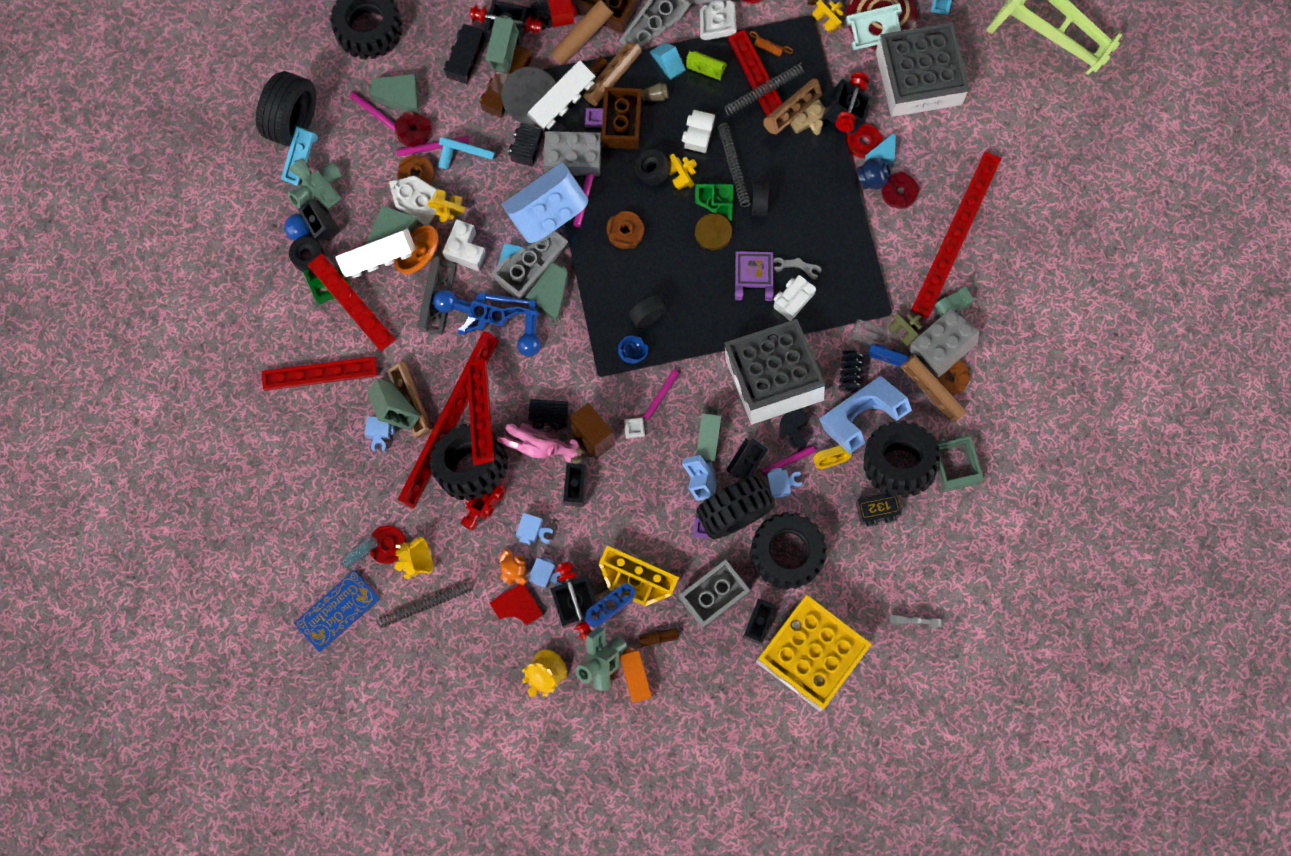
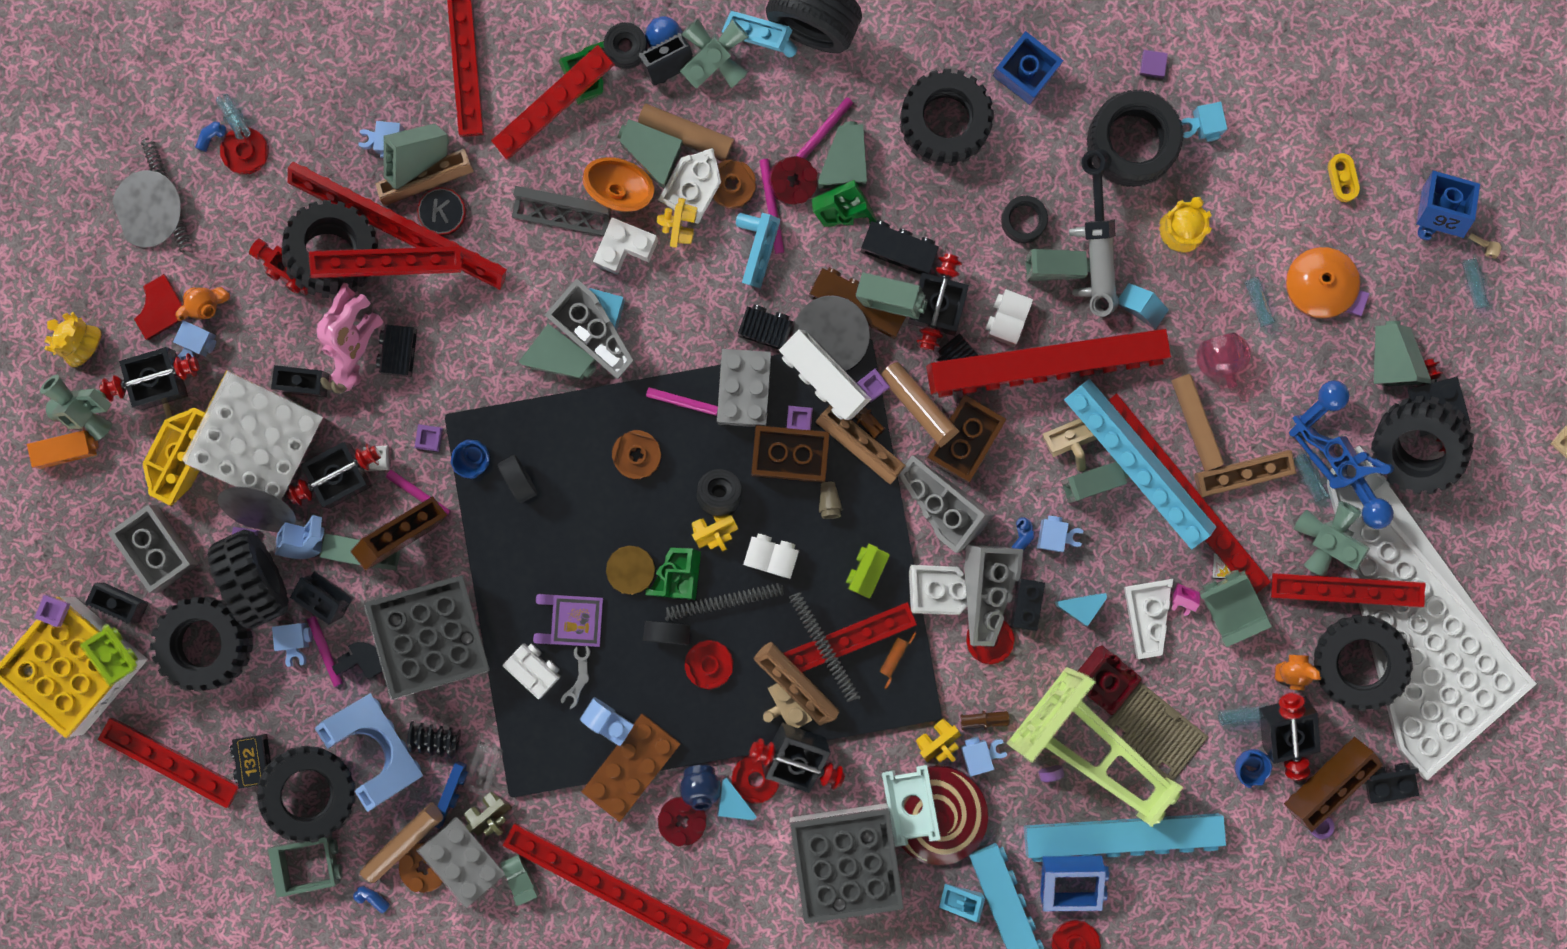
camera: 90 degrees right, 10 degrees up
blue tile [294,570,380,652] -> none
white brick [336,228,416,279] -> none
yellow hair [394,536,433,580] -> none
blue piece [433,289,541,357] -> none
light blue brick [501,162,588,243] -> none
light blue brick [516,513,553,545] -> none
reddish brown brick [570,402,615,459] -> none
blue beam [586,584,635,627] -> none
reddish brown axle [639,628,679,647] -> none
medium azure slope [650,42,685,80] -> none
yellow plate [813,445,852,469] -> none
light grey piece [890,615,942,628] -> none
none -> medium lavender tile [34,595,70,627]
none -> lime bracket [80,624,138,687]
none -> red plate [97,717,239,808]
none -> flat silver sticker [112,170,181,247]
none -> white piece [182,370,323,500]
none -> blue arm [195,121,227,152]
none -> flat silver sticker [218,487,296,532]
none -> black brick [286,442,381,509]
none -> reddish brown brick [350,496,447,571]
none -> blue arm [353,886,390,913]
none -> medium lavender tile [414,424,443,452]
none -> black tile [417,187,466,236]
none -> light blue brick [580,697,634,746]
none -> dark orange plate [581,713,681,822]
none -> medium nougat brick [638,103,735,161]
none -> red tile [684,640,734,689]
none -> green slope [812,180,877,227]
none -> medium lavender tile [857,369,890,403]

